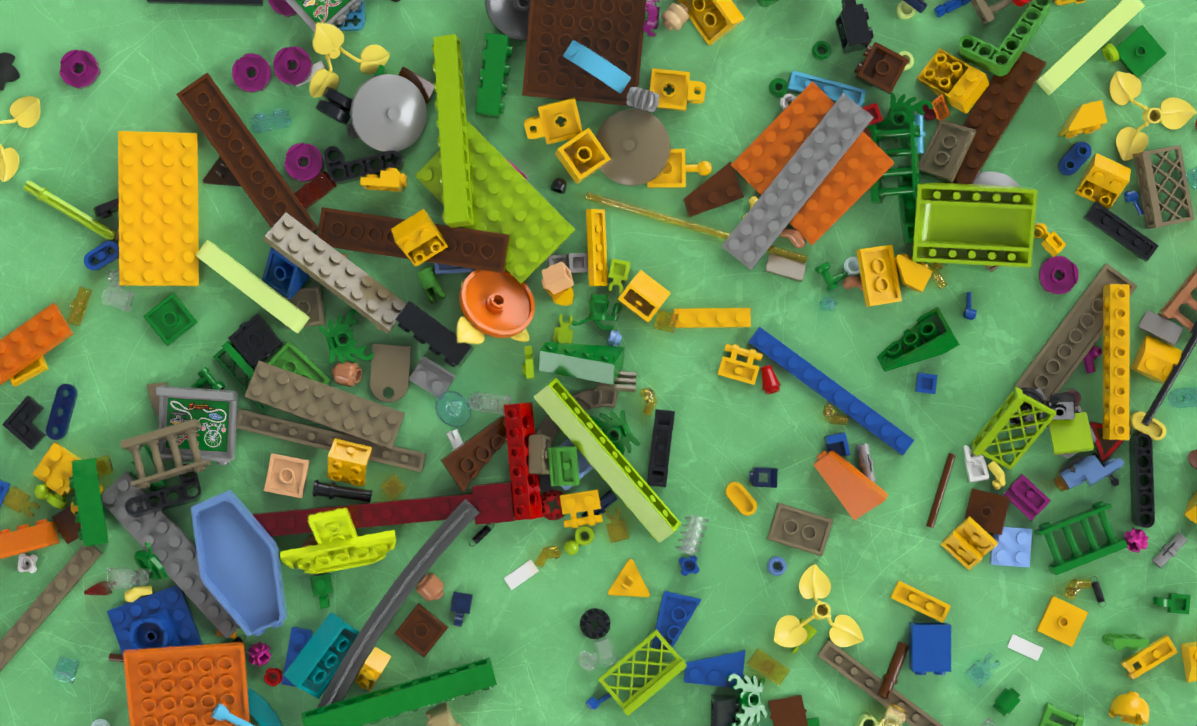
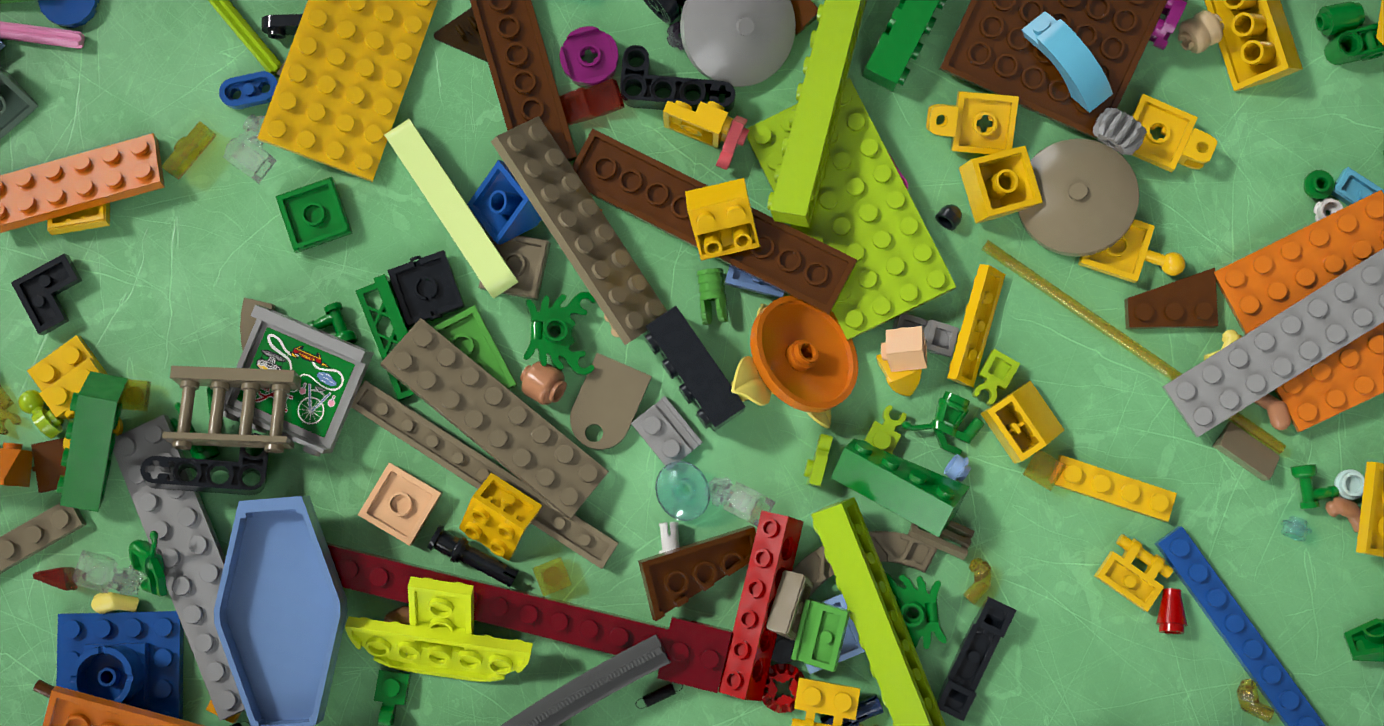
camera: 20 degrees right, 5 degrees down
clear blue plate [46,384,78,440] -> none
none -> coral plate [716,115,749,170]

